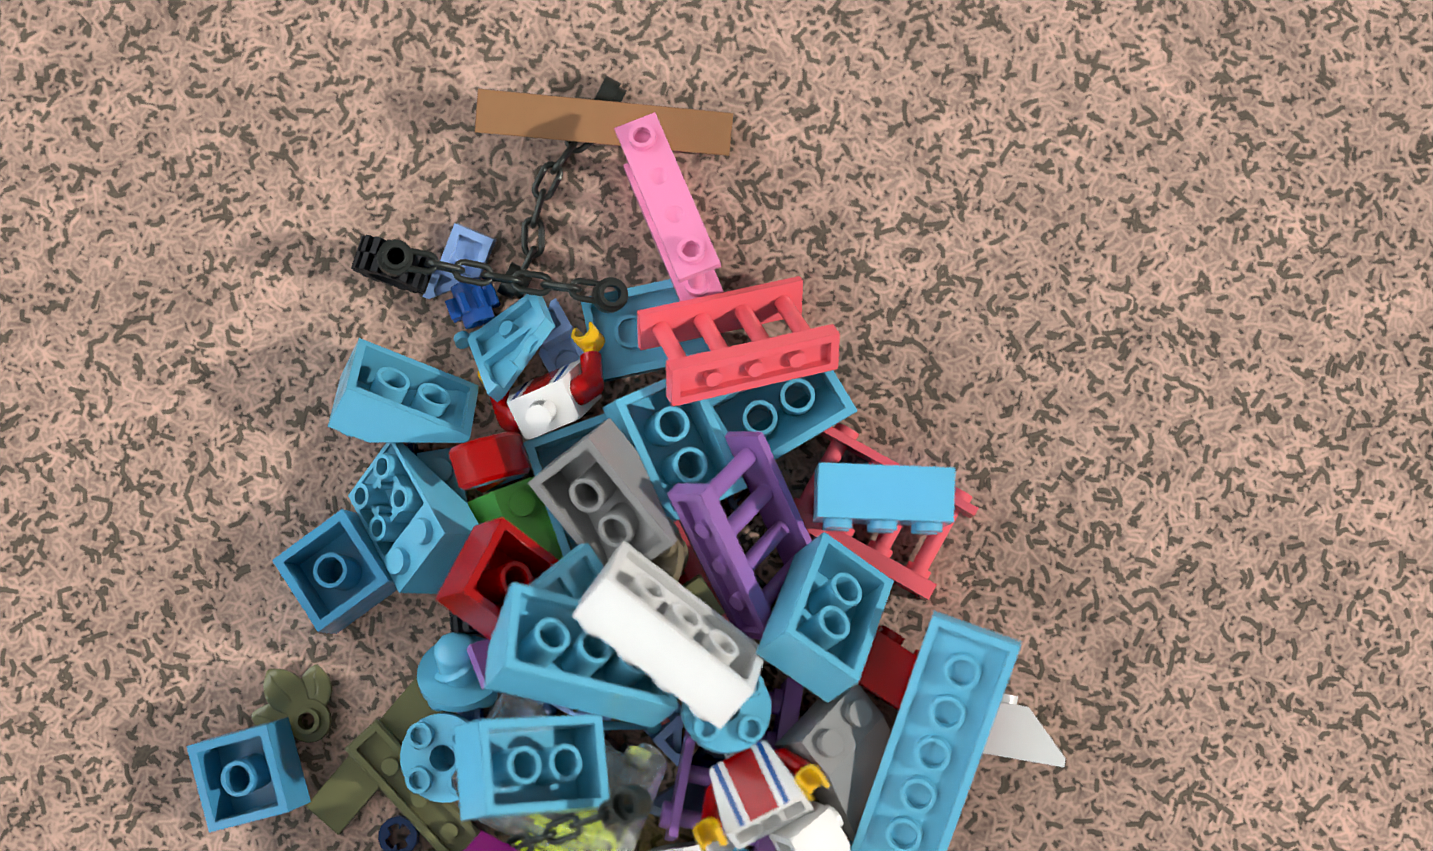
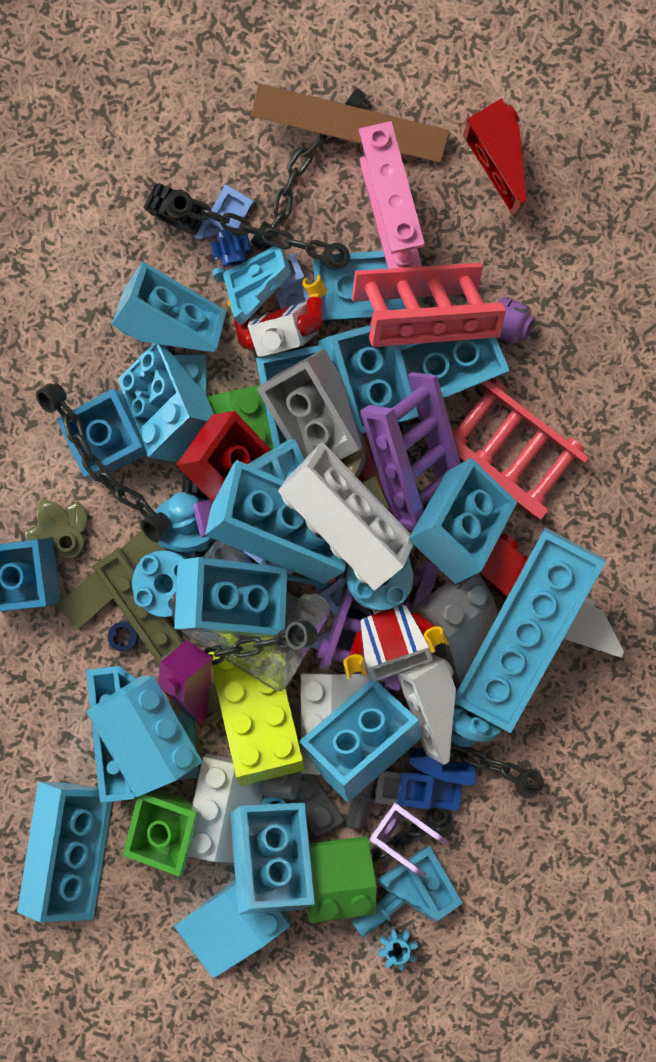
camera: 10 degrees right, 5 degrees up
red animal [449,432,530,493] -> none
medium azure brick [813,462,955,535] -> none
none -> pearl dark grey piece [36,383,172,542]
none -> red slope [462,98,526,217]
none -> medium lavender head [491,297,535,345]

